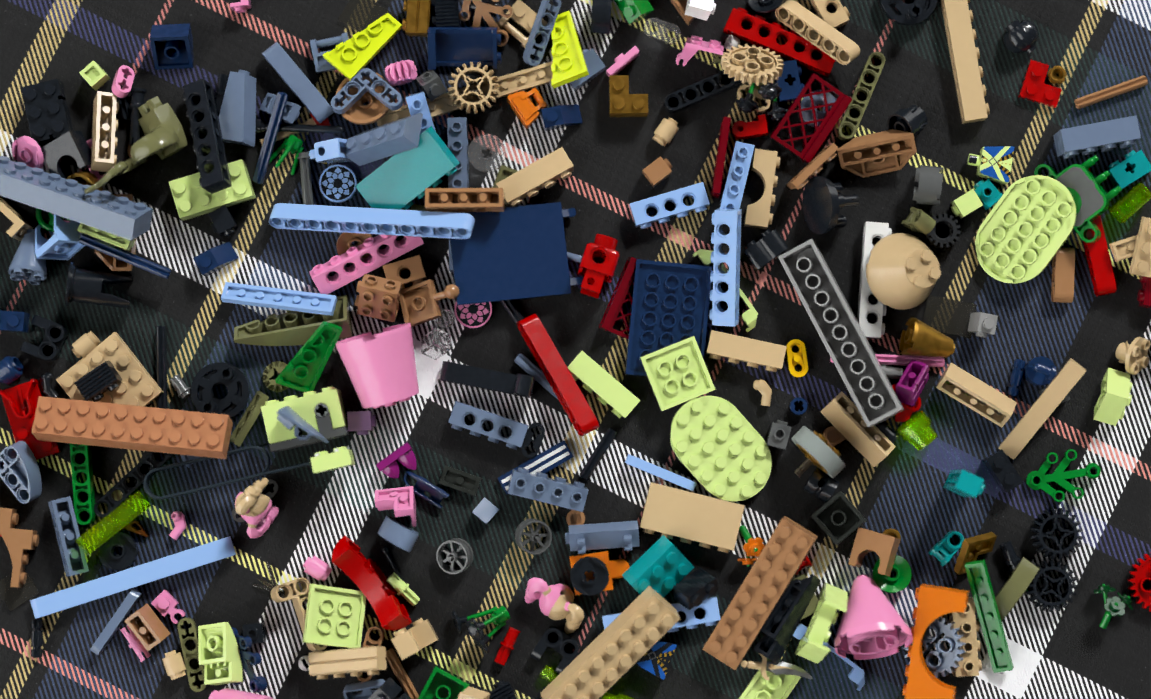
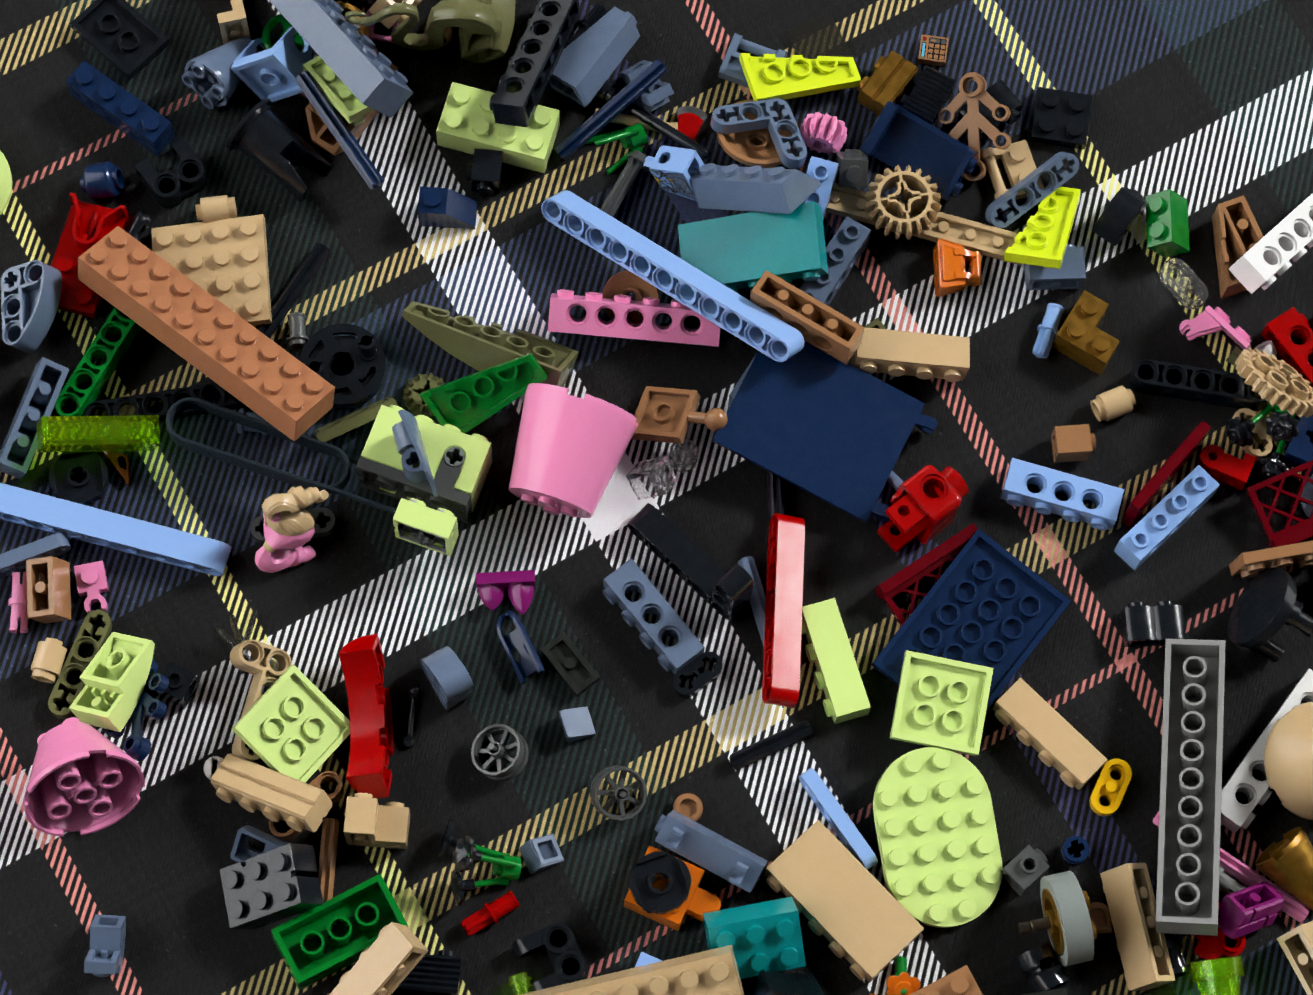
camera: 25 degrees right, 15 degrees down
black brick [74,361,122,402] -> none
bright pink arm [169,511,187,540] -> none
light blue plate [221,282,337,316] -> none
sand blue beam [262,42,334,123] -> none
bright pink brick [303,555,333,582] -> none
tile [319,164,357,203] -> none
lavender brick [347,411,376,435] -> none
medium nougat brick [355,274,402,322] -> none
bright pink panel [375,486,416,527] -> none
medium nougat brick [383,255,427,290] -> none
yellowish green axle [386,572,420,606] -> none
tile [454,300,492,328] -> none
clear plate [468,134,506,173] -> none
dark blue tile [498,441,574,495] -> none
sand blue brick [507,467,589,512] -> none
hair [524,577,584,634] -> none
dark blue slope [541,104,582,131] -> none
bright pink plate [606,46,640,76] -> none
yellowish green piece [693,249,758,332] -> none
light blue brick [709,209,742,327] -> none
tan arch [744,149,780,229] -> none
tan arm [753,379,772,407] -> none
none -> sand blue slope [520,834,564,874]
none -> light blue axle [1032,303,1065,359]

